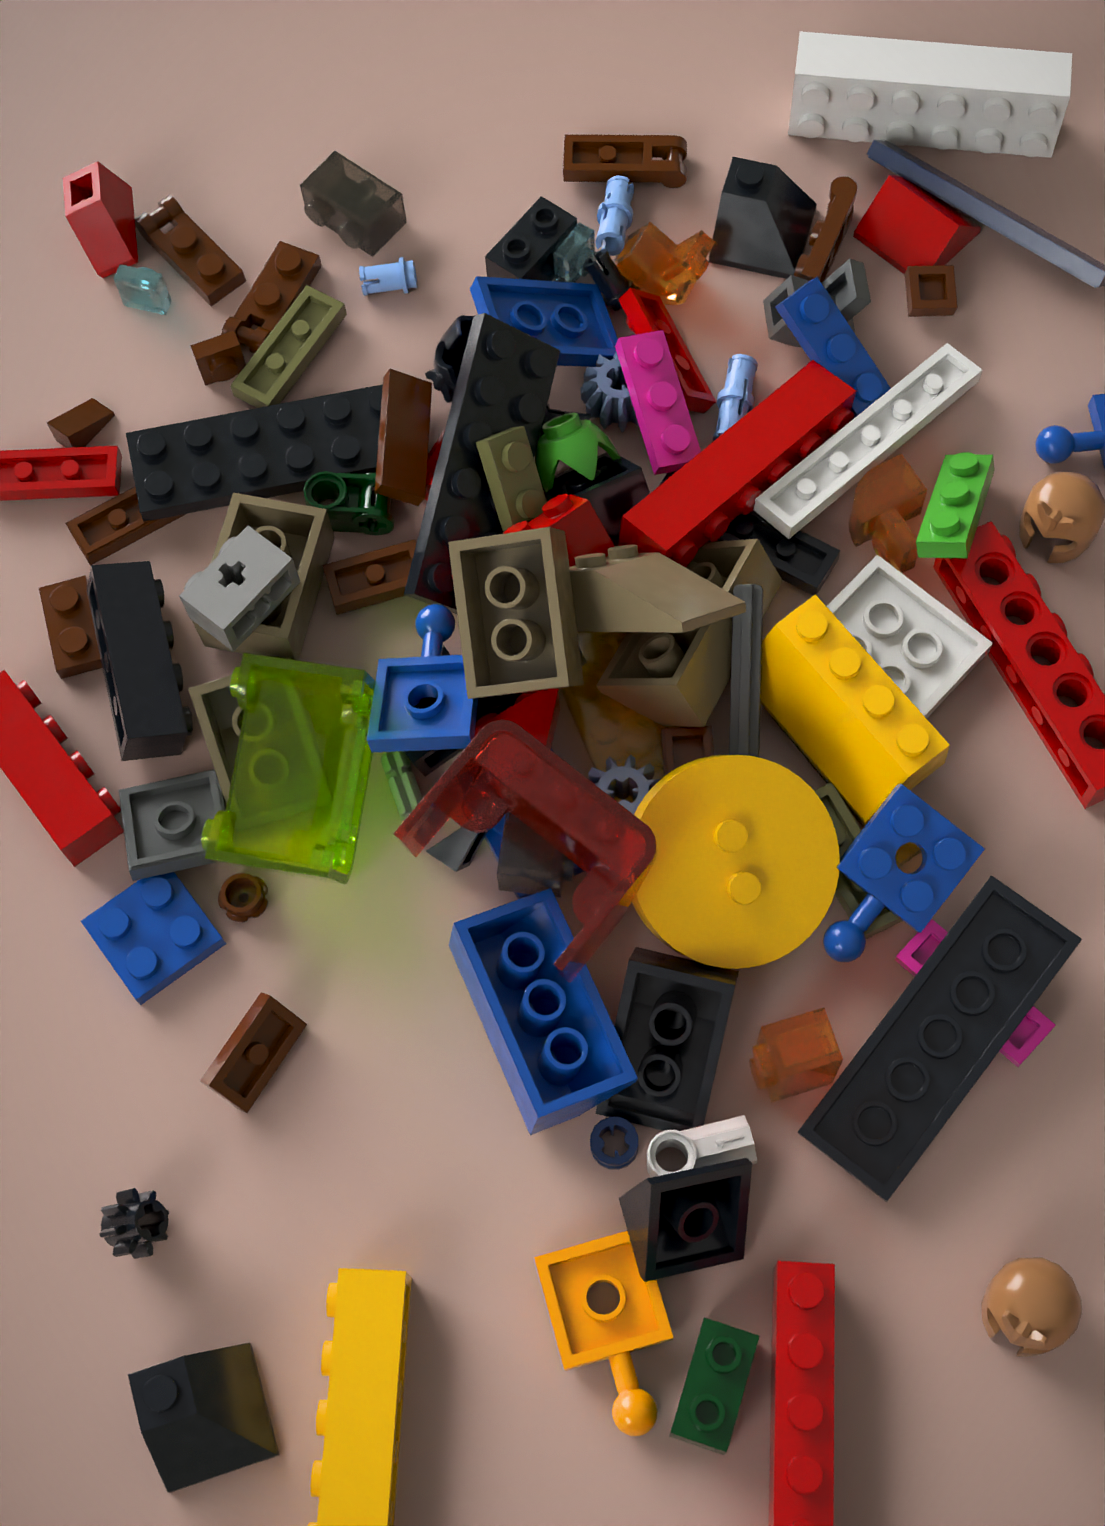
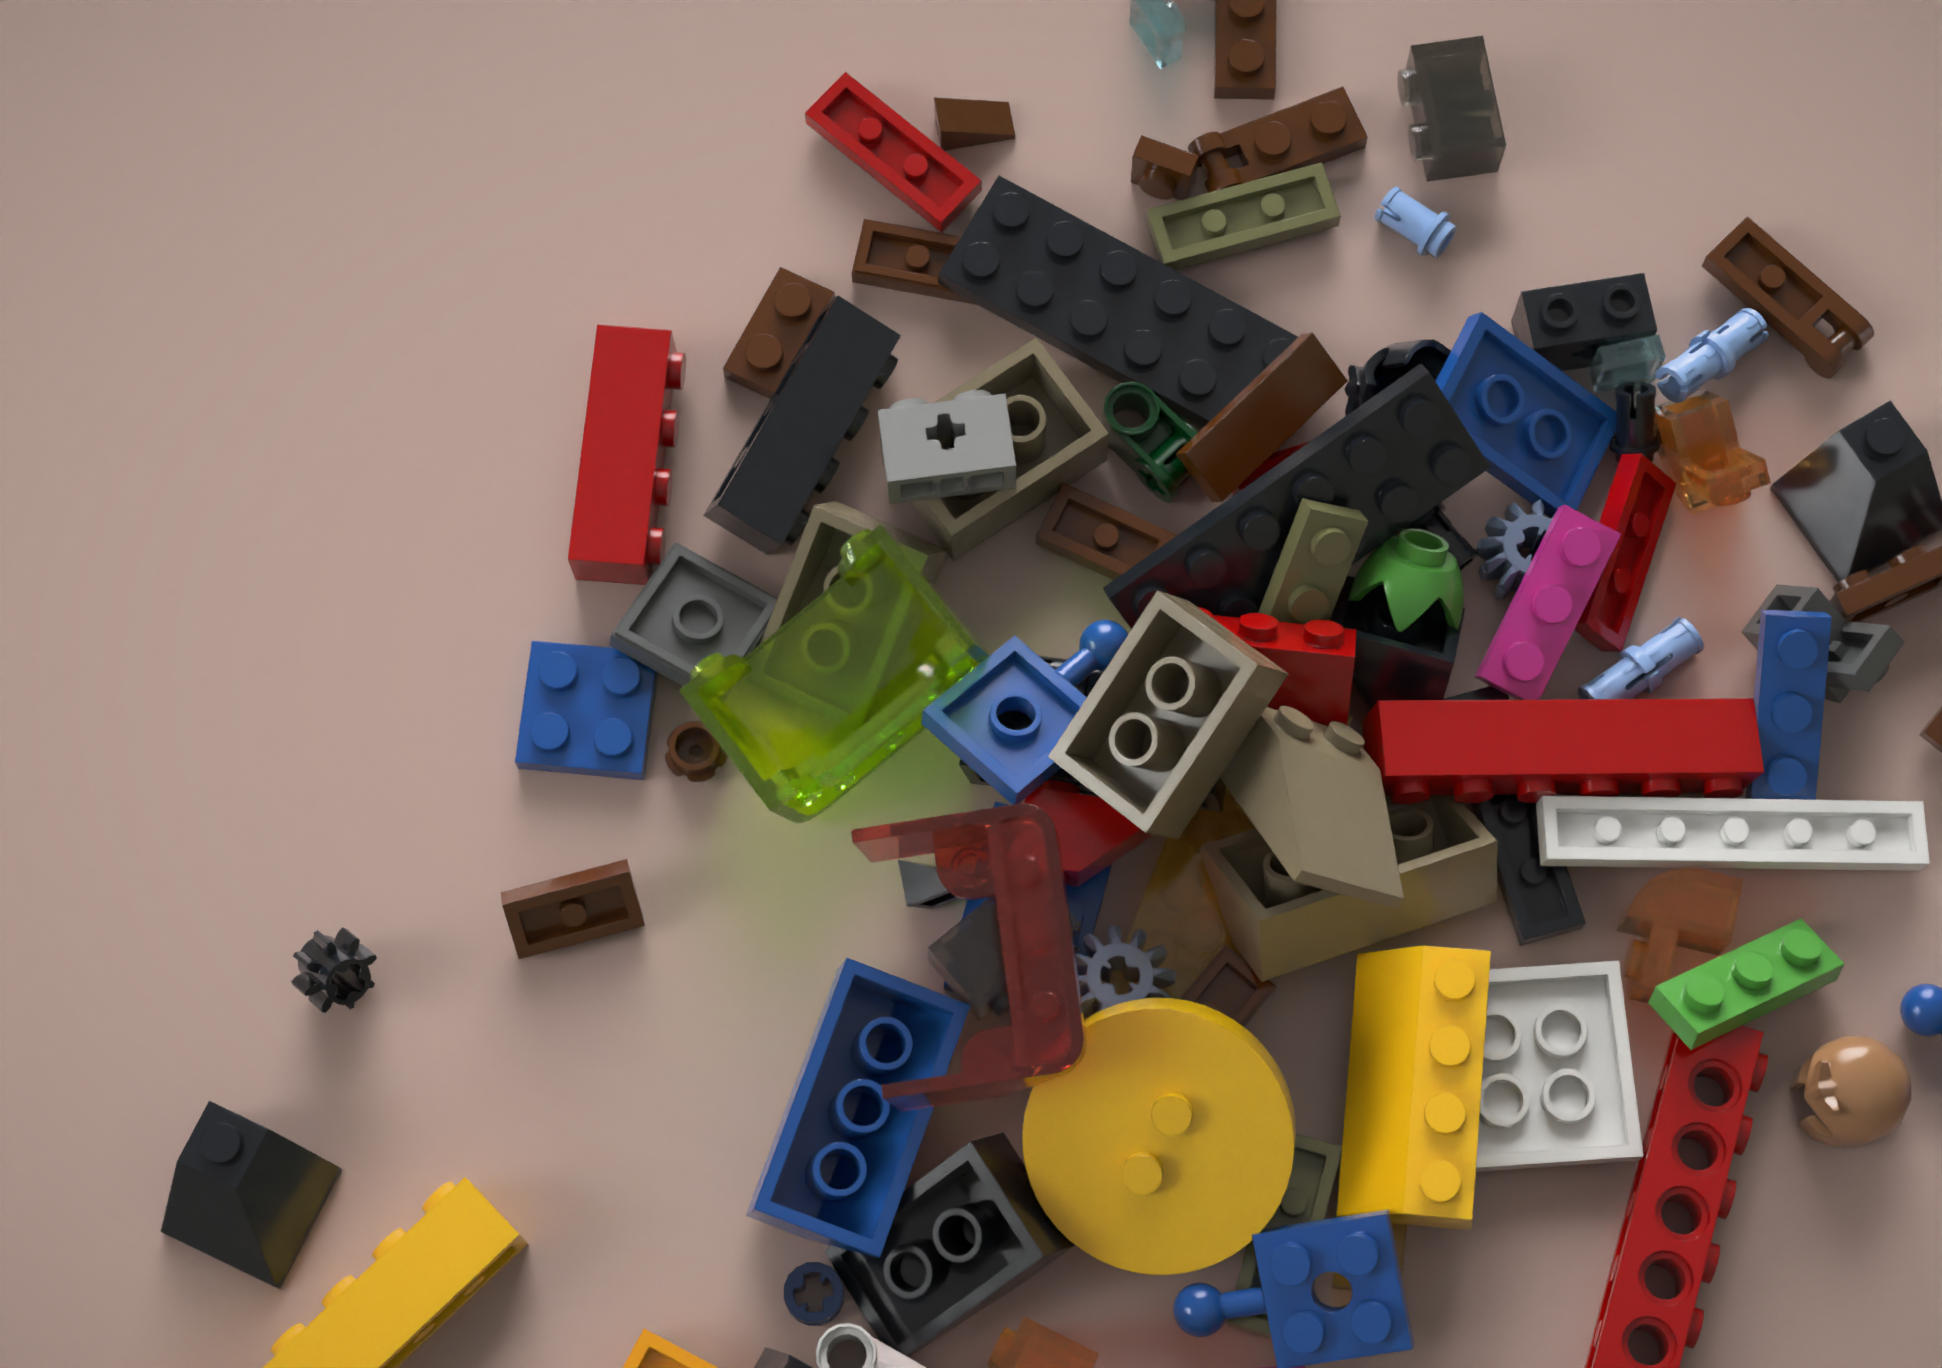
camera: 40 degrees right, 5 degrees up
axle [381,751,434,845] -> none
dark grey axle [729,584,764,757] -> none

